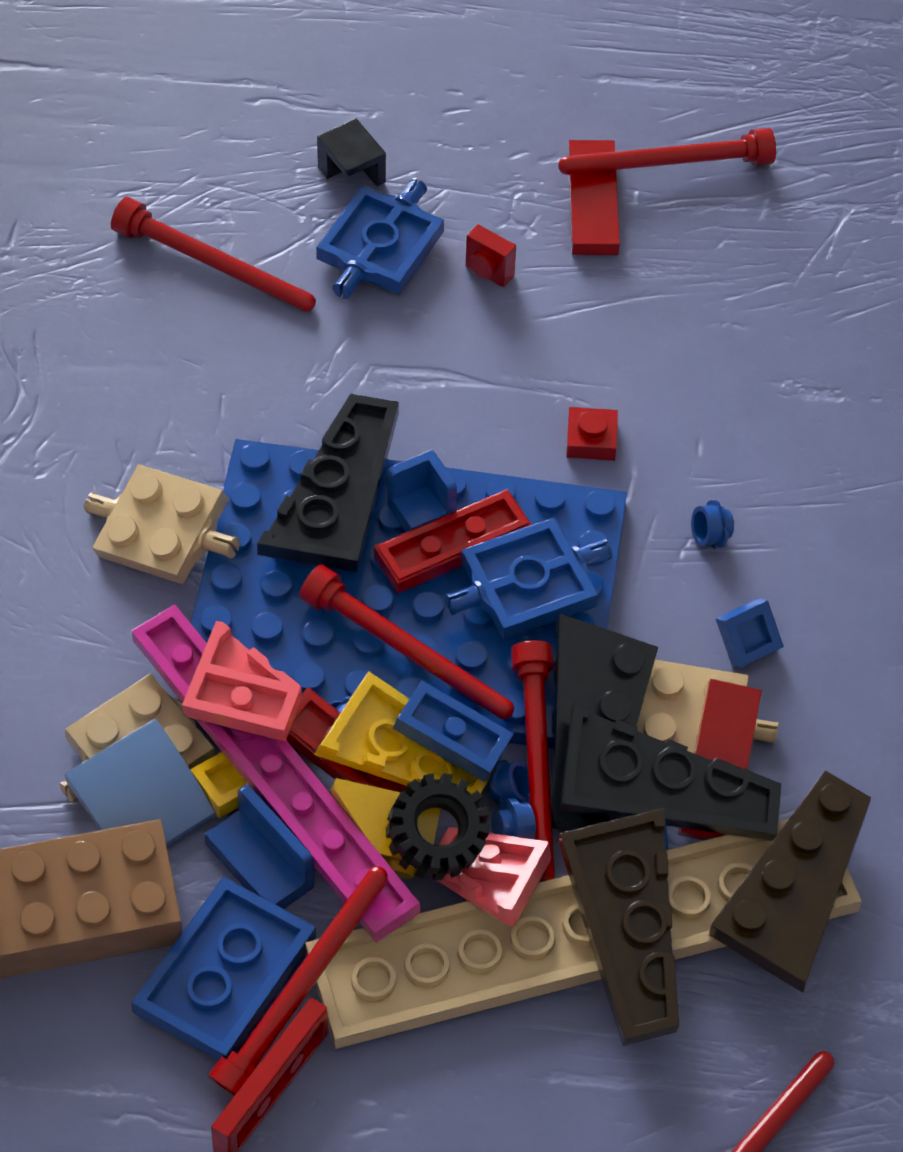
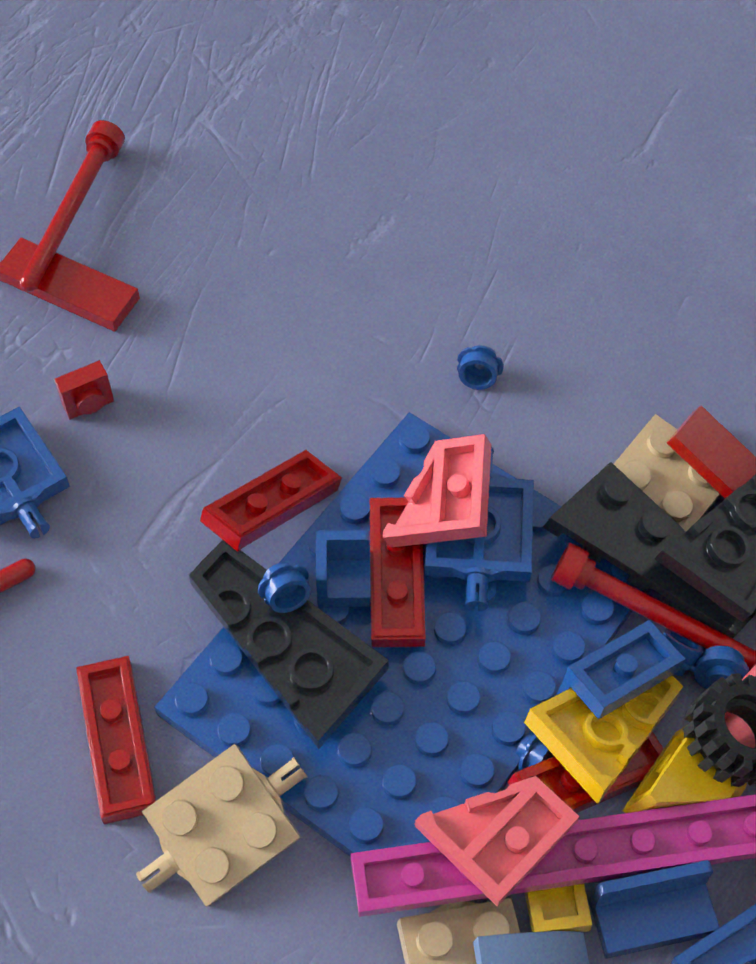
camera: 60 degrees left, 5 degrees up
red piece [299,564,514,719] -> none
red plate [566,407,618,461] -> none
blue plate [716,598,784,668] -> none
none -> red tile [76,656,157,824]
none -> red tile [200,450,342,551]
none -> blue plate [258,563,311,613]
none -> coral wing [383,434,491,547]

